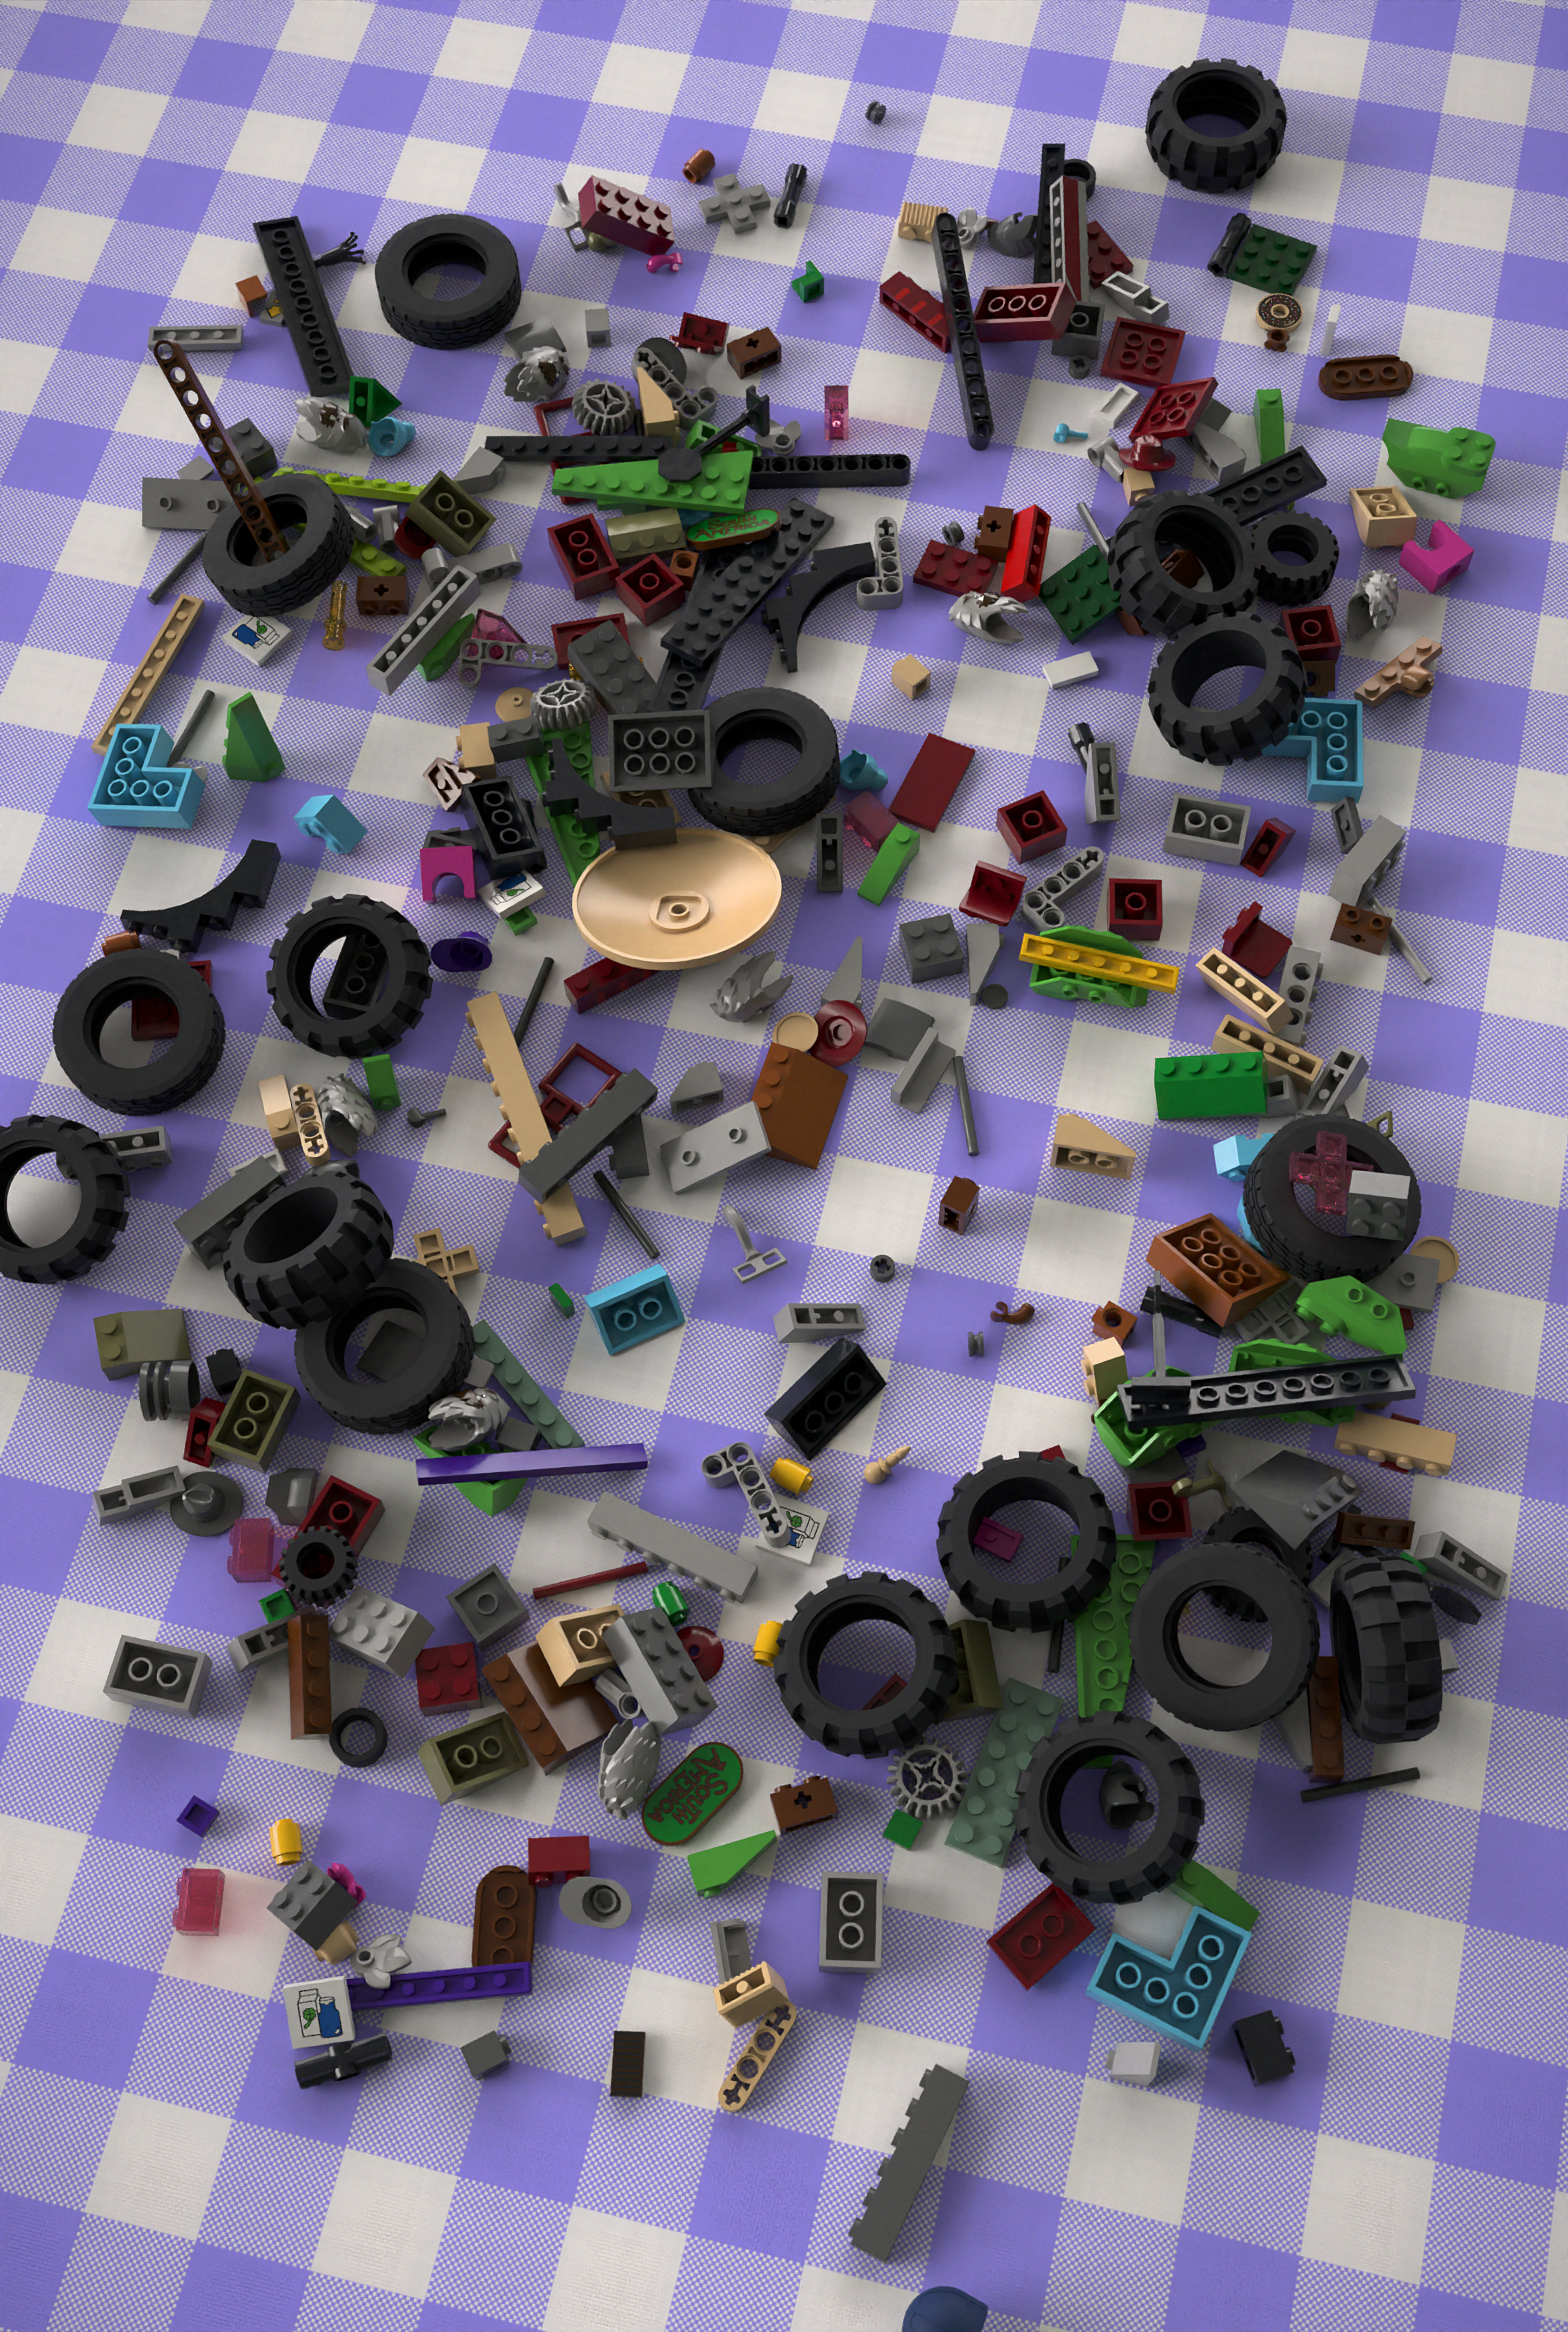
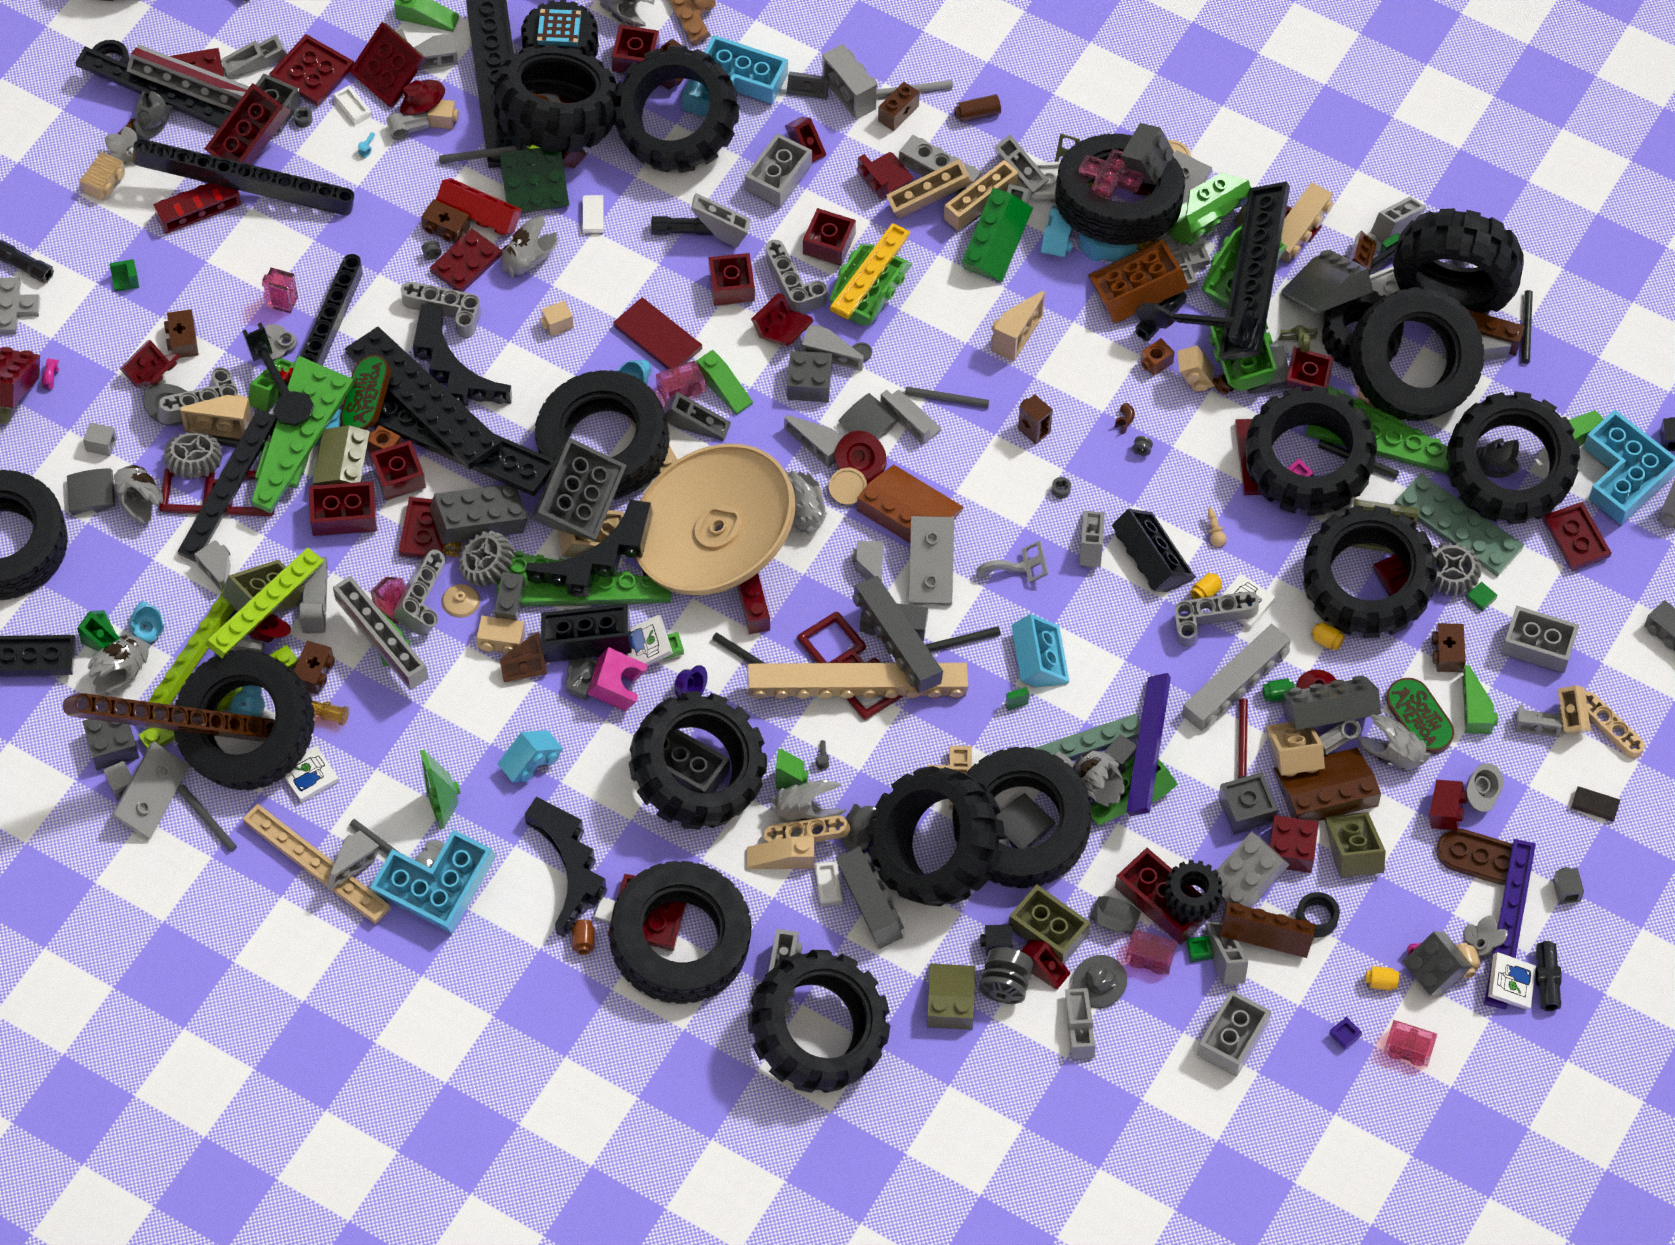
camera: 75 degrees left, 5 degrees down
none -> lime plate [205,547,325,659]
none -> light grey slope [326,830,379,891]
none -> tile [537,9,581,47]
none -> reddish brown brick [954,94,1001,122]

